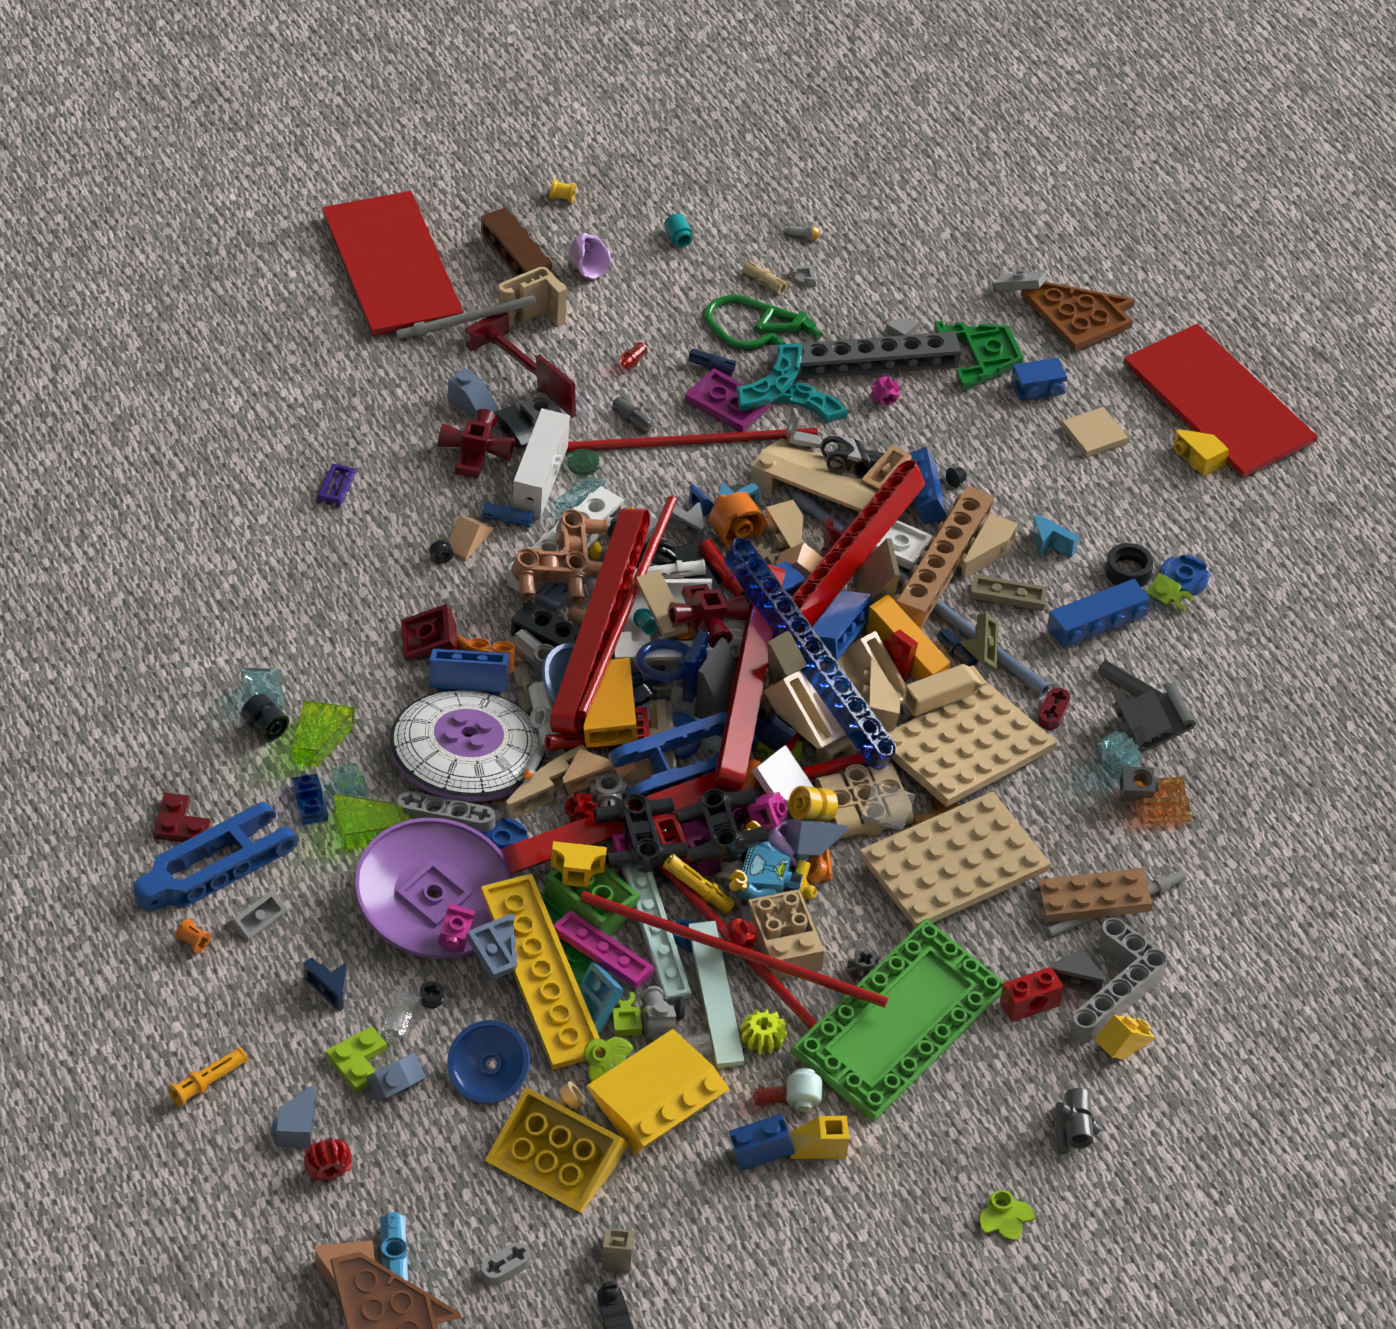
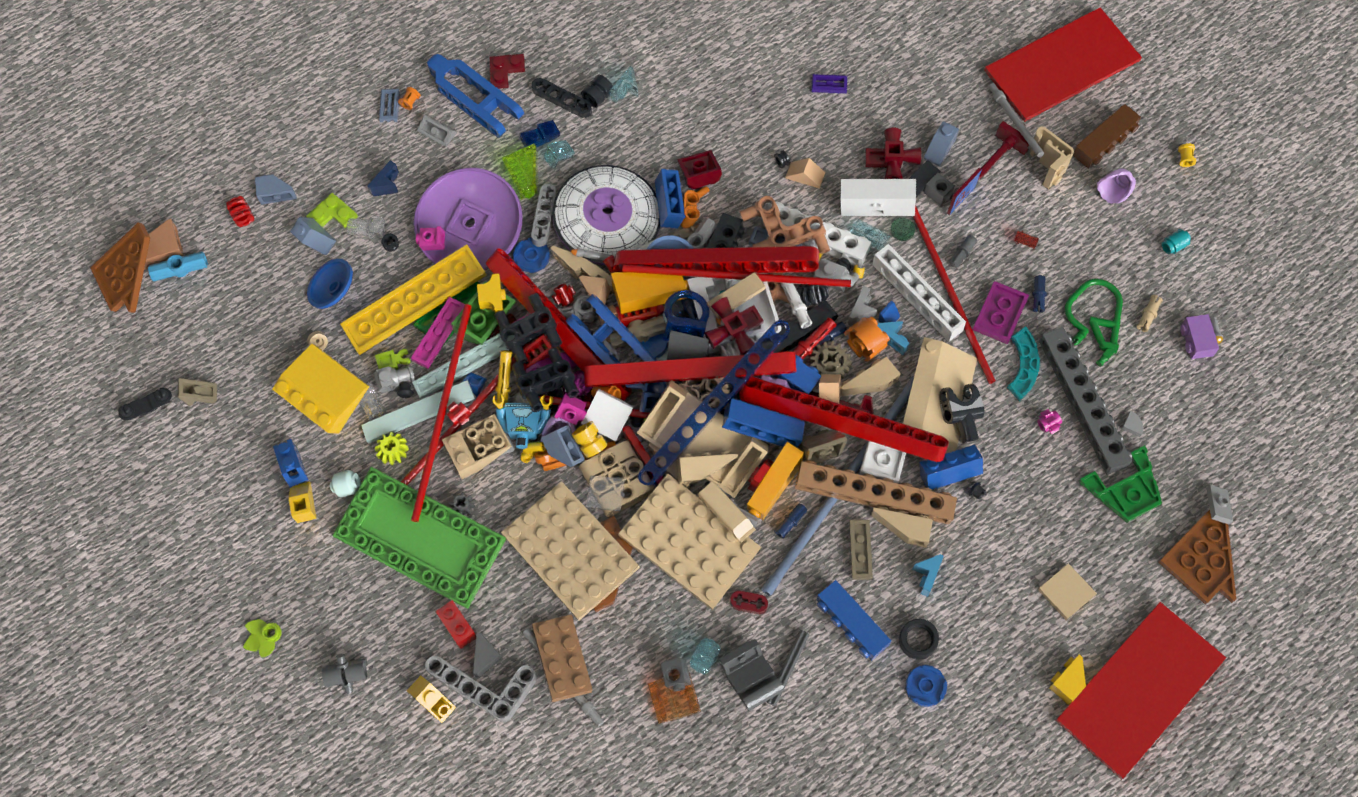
camera: 85 degrees right, 20 degrees up
light orange pin [168,1047,248,1107] -> none
clear neon green slope [292,700,355,767] -> none
sand blue wing [465,913,517,980] -> none
light grey beam [481,1243,531,1285] -> none
blue pin [482,502,534,527] -> none
yellow slope [485,1087,629,1213] -> none
dark azure wing [579,962,624,1035] -> none
lime plate [584,1037,633,1082] -> none
teal tile [736,343,802,411] -> none
clear red pin [753,1085,787,1108] -> none
dark tan slope [767,631,807,684] -> none
light grey bracket [785,408,821,449] -> none
light grey tile [789,266,816,287] -> none
light nougat slope [862,445,912,490] -> none
olive slope [960,613,999,669] -> none
blue brick [1011,358,1067,401] -> none
lime plate [1146,572,1193,612] -> none
none -> sand blue tile [379,89,400,122]
none -> black beam [531,78,592,118]
none -> white brick [872,244,966,342]
none -> medium lavender brick [1180,314,1219,359]

